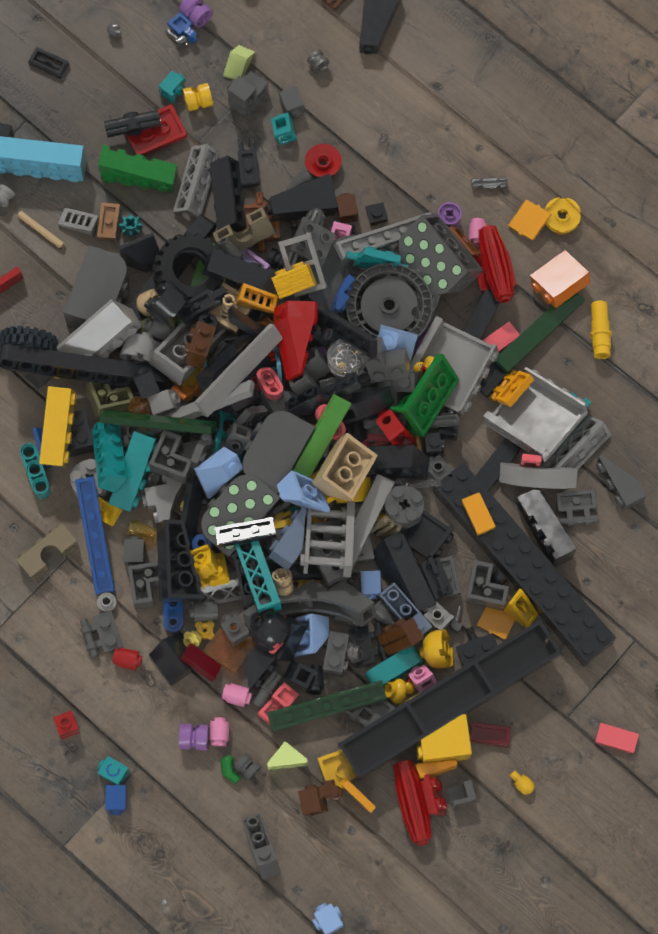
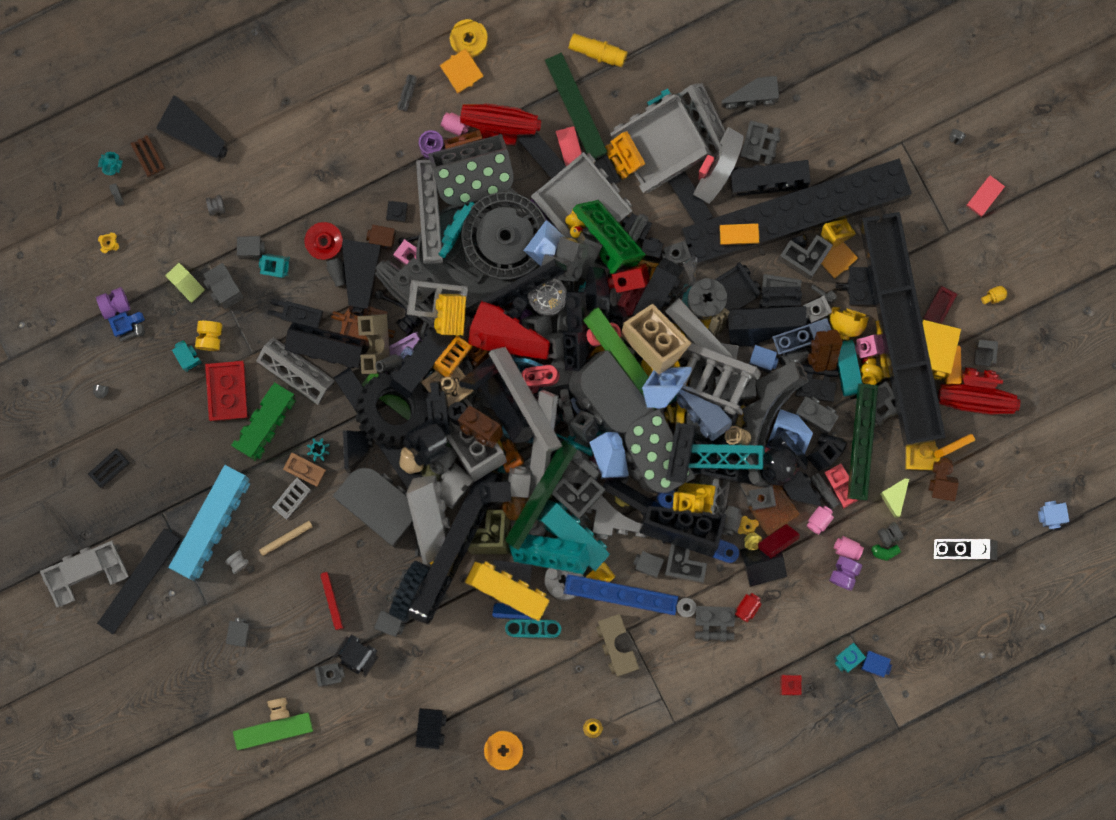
camera: 65 degrees left, 10 degrees up
black piece [104,110,161,138] -> none
clear yellow cone [127,520,156,540] -> none
blue slope [331,274,355,314] -> none
flat silver plate [347,643,364,663] -> none
brick [530,250,590,308] -> none

